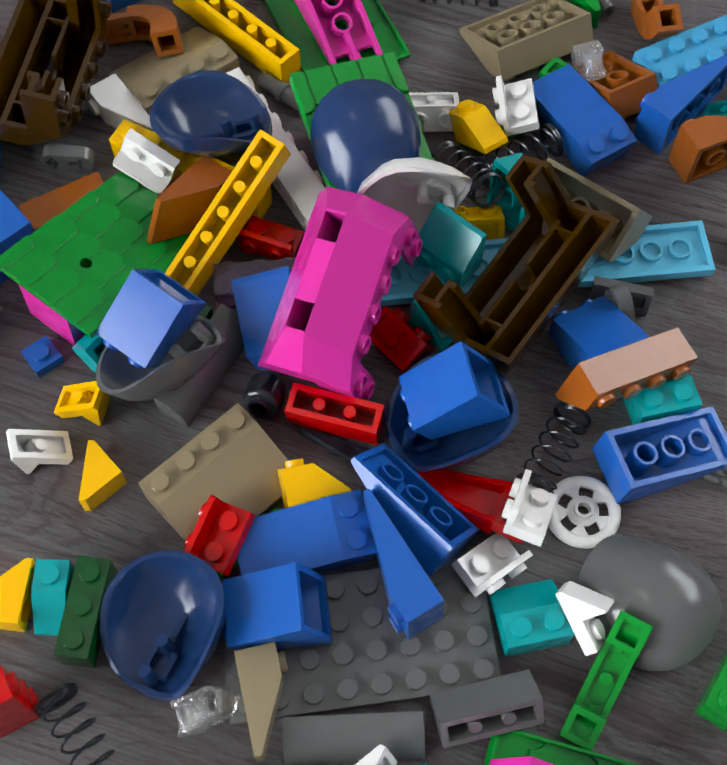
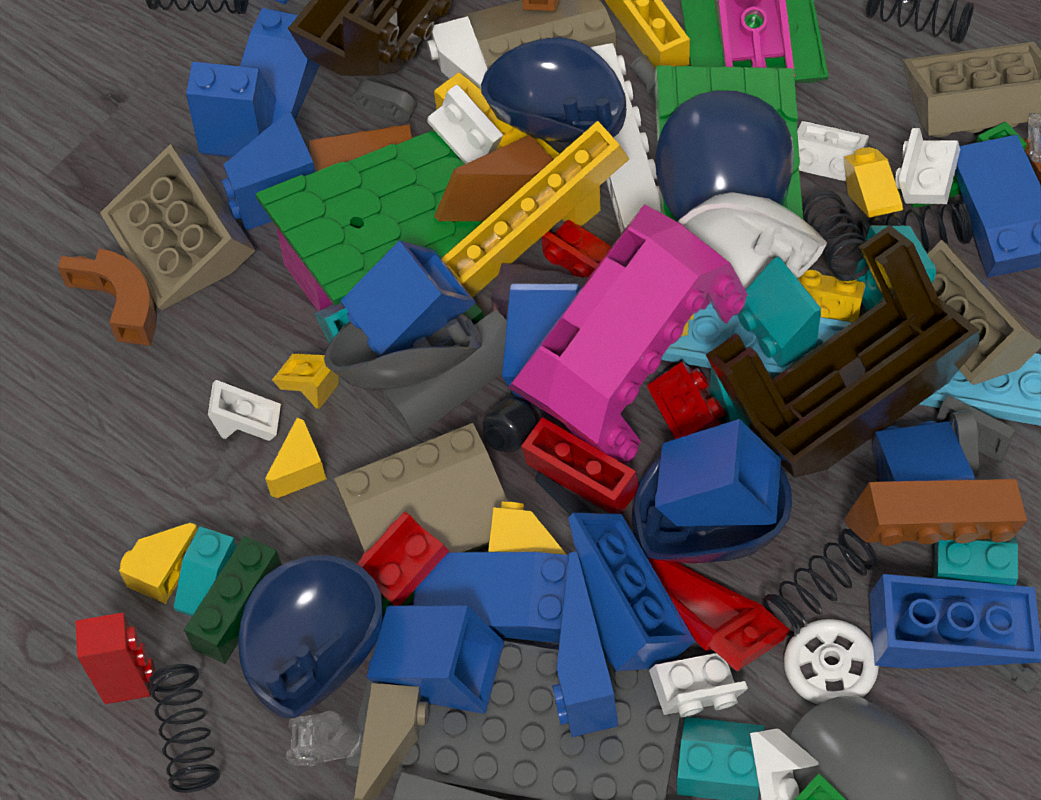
camera: 25 degrees right, 5 degrees down
blue plate [20,335,65,378] -> none
white bracket [501,469,557,547] -> none

